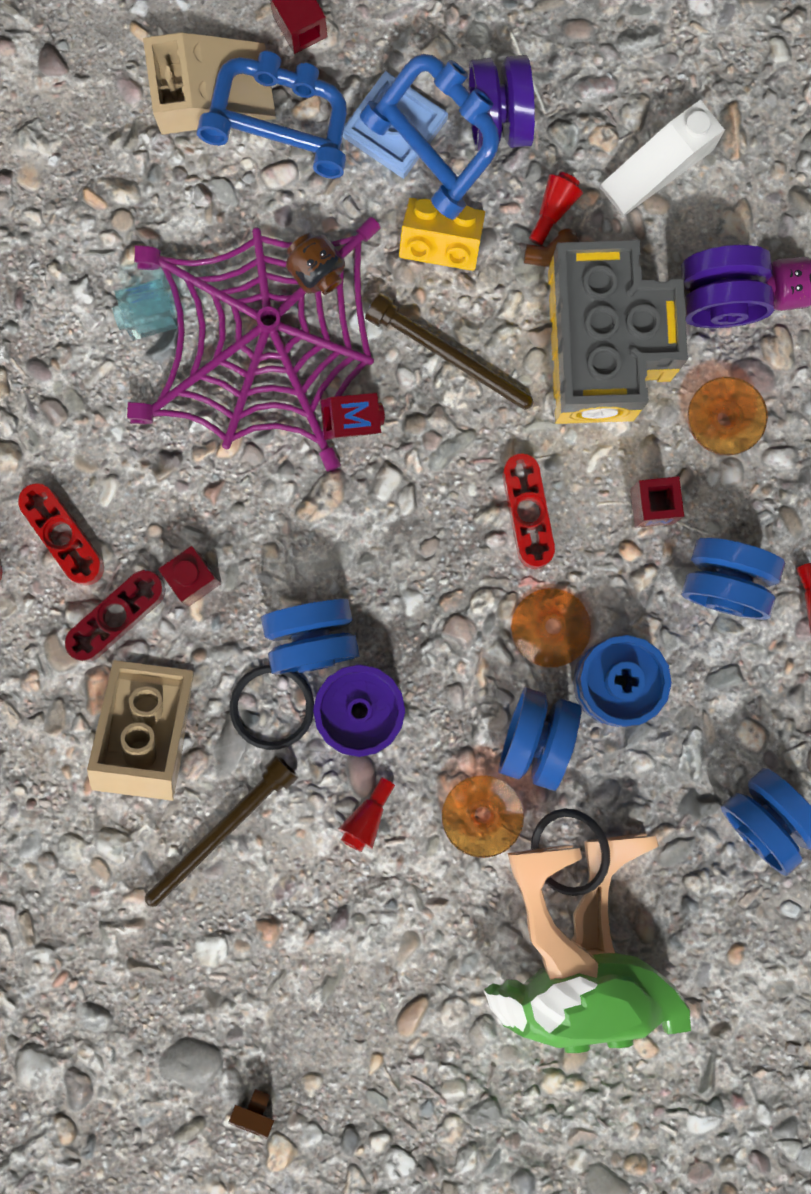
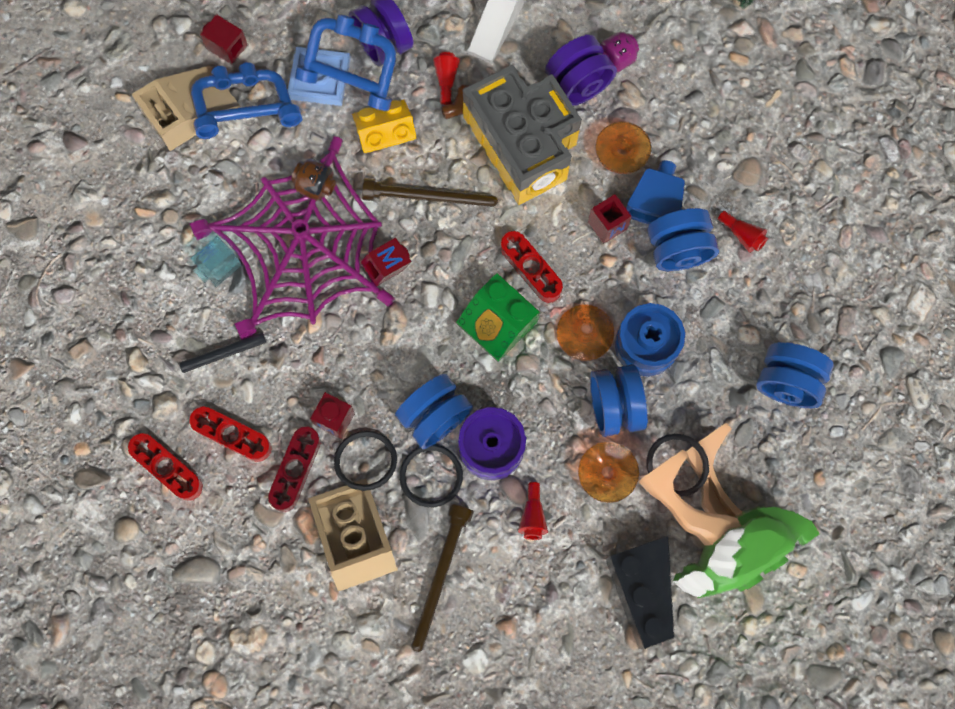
camera: 25 degrees left, 10 degrees down
none -> black bar [179,332,267,373]
none -> black tyre [334,431,398,491]
none -> green slope [456,273,540,362]
none -> black wedge [605,536,674,649]
none -> blue torso [626,160,685,224]

